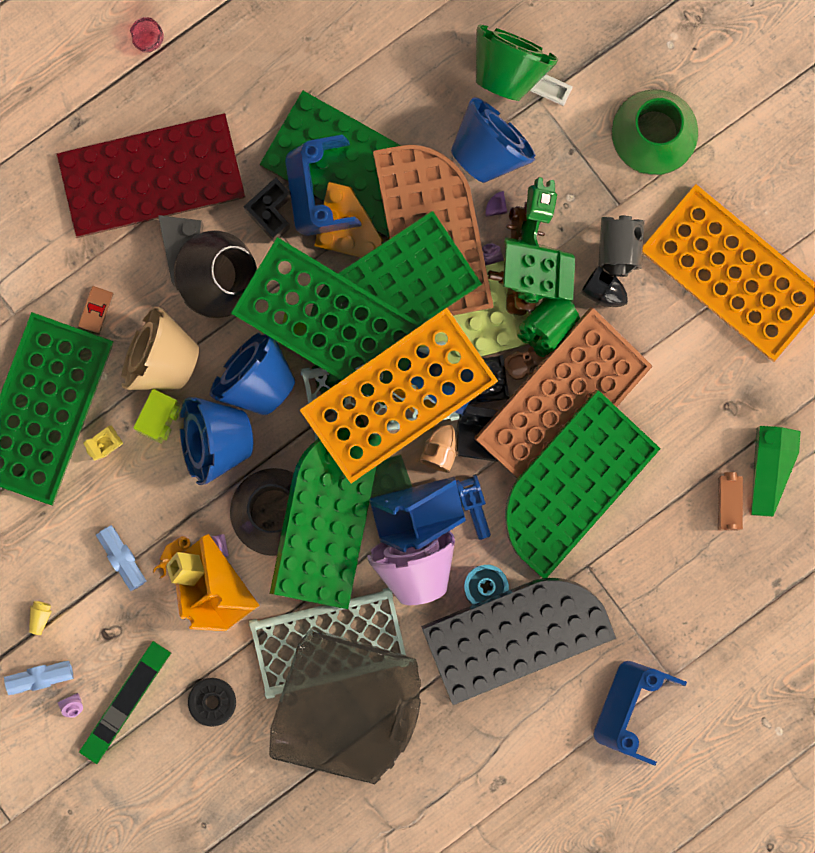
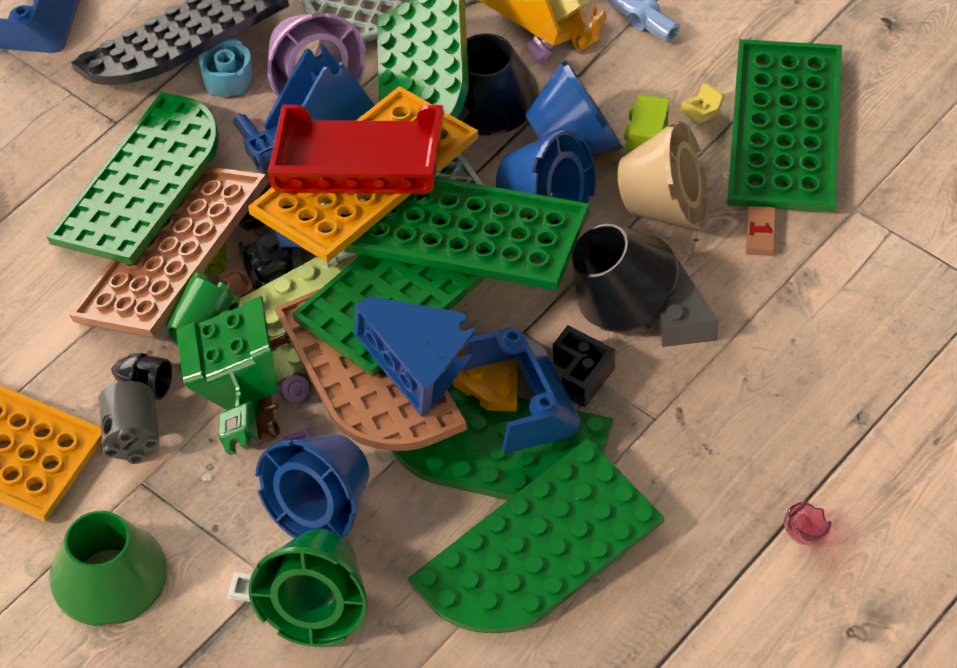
camera: 170 degrees right, 30 degrees down
dark red plate [57,113,246,238] -> none
none -> red windscreen [268,105,444,194]
none -> blue ladder [354,296,475,417]
none -> green plate [408,438,664,633]

